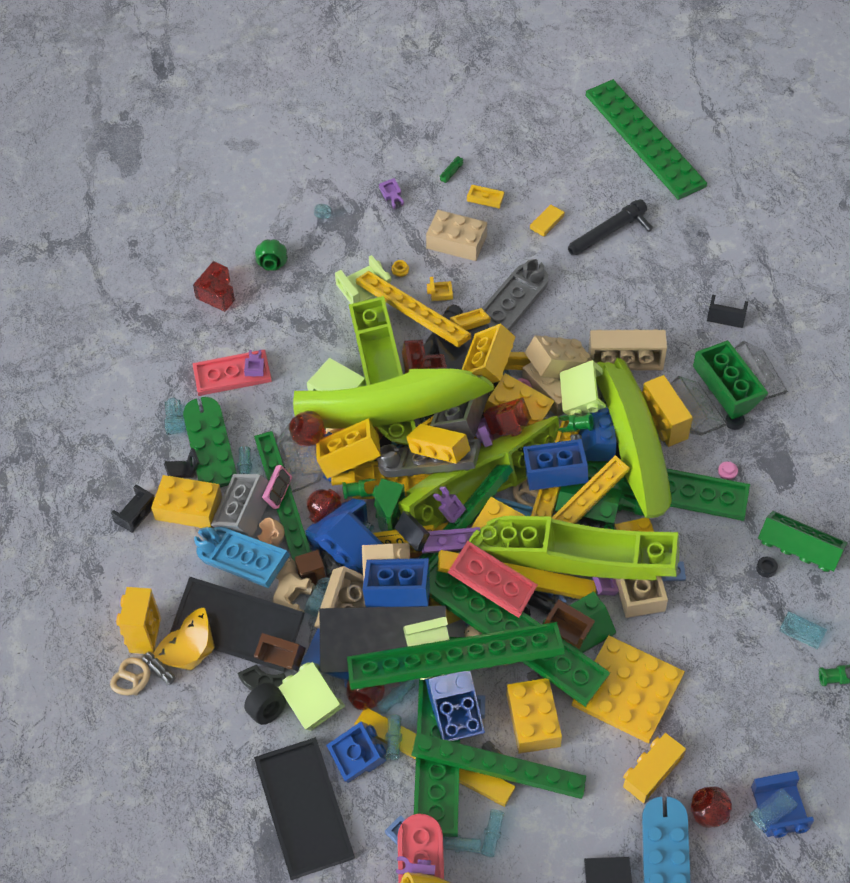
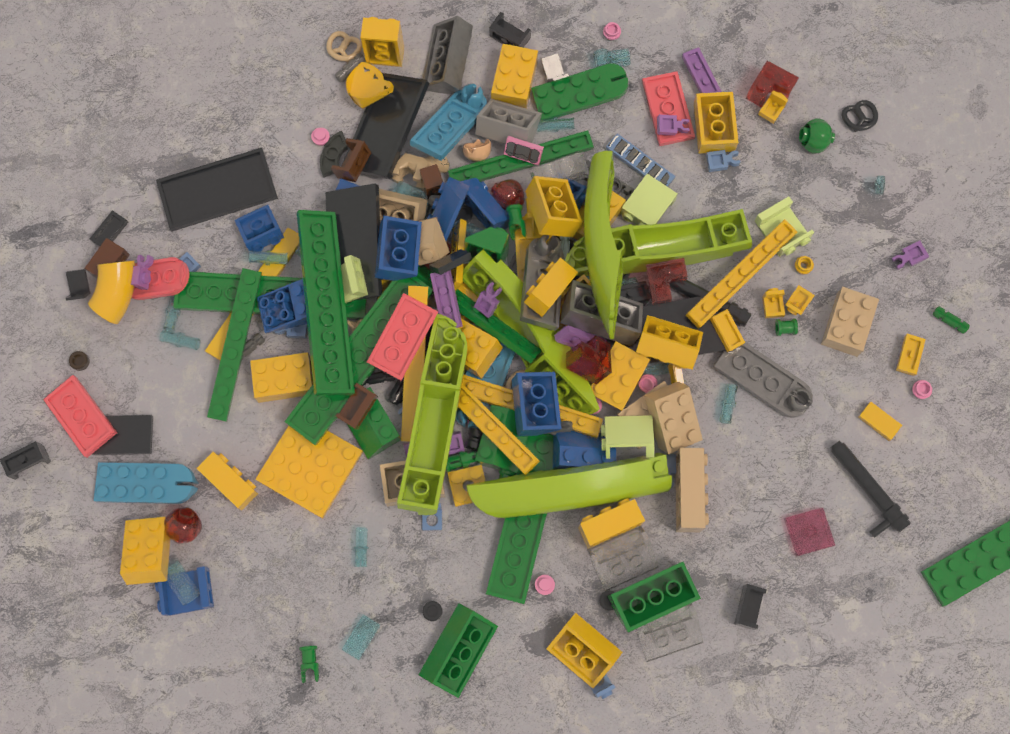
camera: 90 degrees right, 20 degrees up
black tyre [244,683,286,725] -> none
yellowish green panel [278,662,345,731] -> none
clear red plant [289,411,326,447] -> none
green piece [558,413,594,433] -> none
none -> yellow brick [120,517,171,585]
none -> bright pink plate [311,128,330,146]
none -> clear light blue axle [353,527,369,567]
none -> flat silver slope [423,16,473,94]
none -> yellow slope [546,613,623,688]
none -> medium blue bracket [591,674,616,699]
none -> bright pink plate [603,22,621,40]
none -> tile [606,133,675,187]
none -> medium lavender plate [682,47,722,93]
none -> yellow brick [693,92,739,154]
none -> medium blue plate [706,150,740,172]
none -> clear light blue pin [719,384,738,424]
none -> yellow bracket [758,90,788,124]
none -> green bush [775,318,798,336]
none -> clear pink plate [784,508,836,557]
none -> yellow bracket [785,285,815,316]
none -> black piece [841,100,878,132]
none -> bright pink plate [912,380,932,399]

